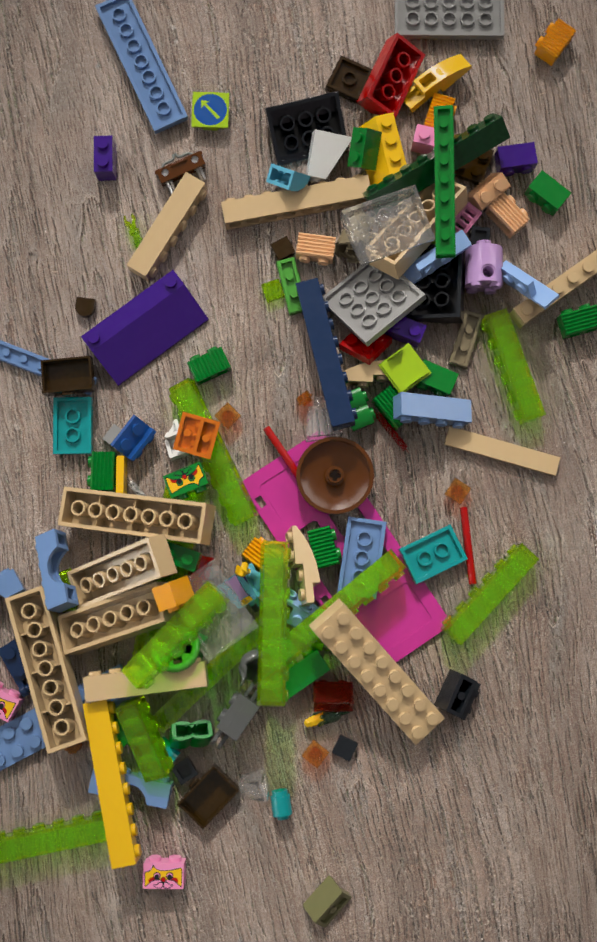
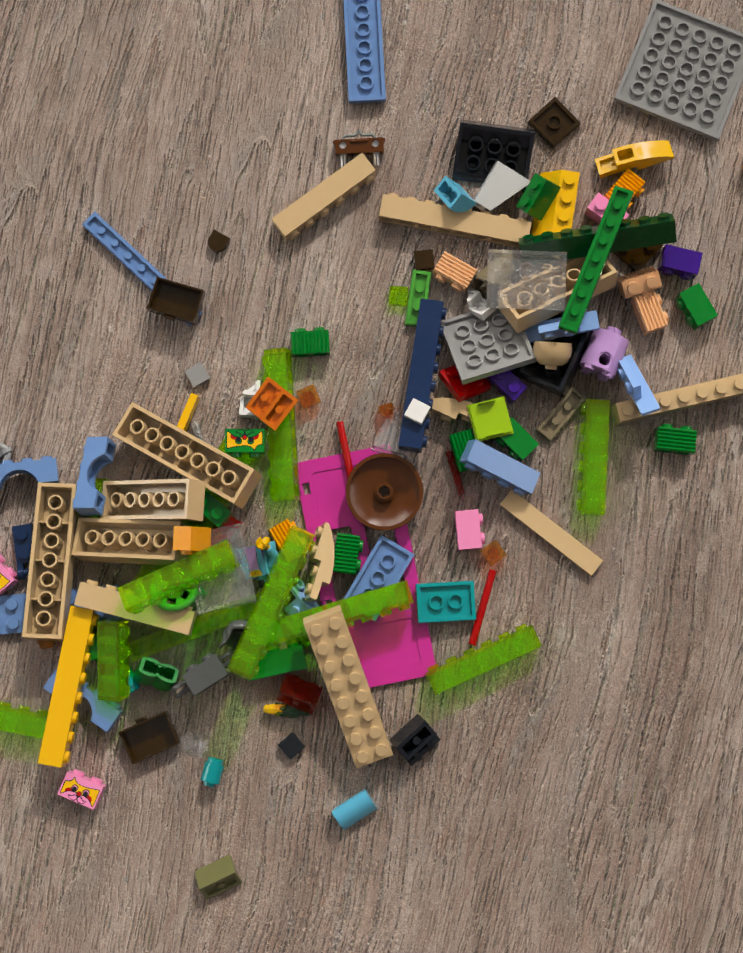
camera: 25 degrees right, 0 degrees up
teal plate [53,397,93,455] -> none
dark purple slope [81,270,209,386] -> none
green brick [87,451,118,492] -> none
dark purple brick [94,135,117,181] -> none
blue bracket [110,415,156,462] -> none
clear neon green piece [124,214,143,249] -> none
black plate [171,756,199,785] -> none
piece [191,92,230,131] -> none
clear orange plate [301,739,329,768] -> none
green brick [350,387,376,432] -> none
red slope [357,32,426,118] -> none
bright pink slope [455,202,482,234] -> none
black plate [470,226,491,245] -> none
none -> medium azure brick [332,789,378,830]
none -> white tile [404,398,431,425]
none -> bright pink brick [454,509,485,551]
none -> white slope [467,287,497,321]
none -> tan cylinder [533,341,572,370]

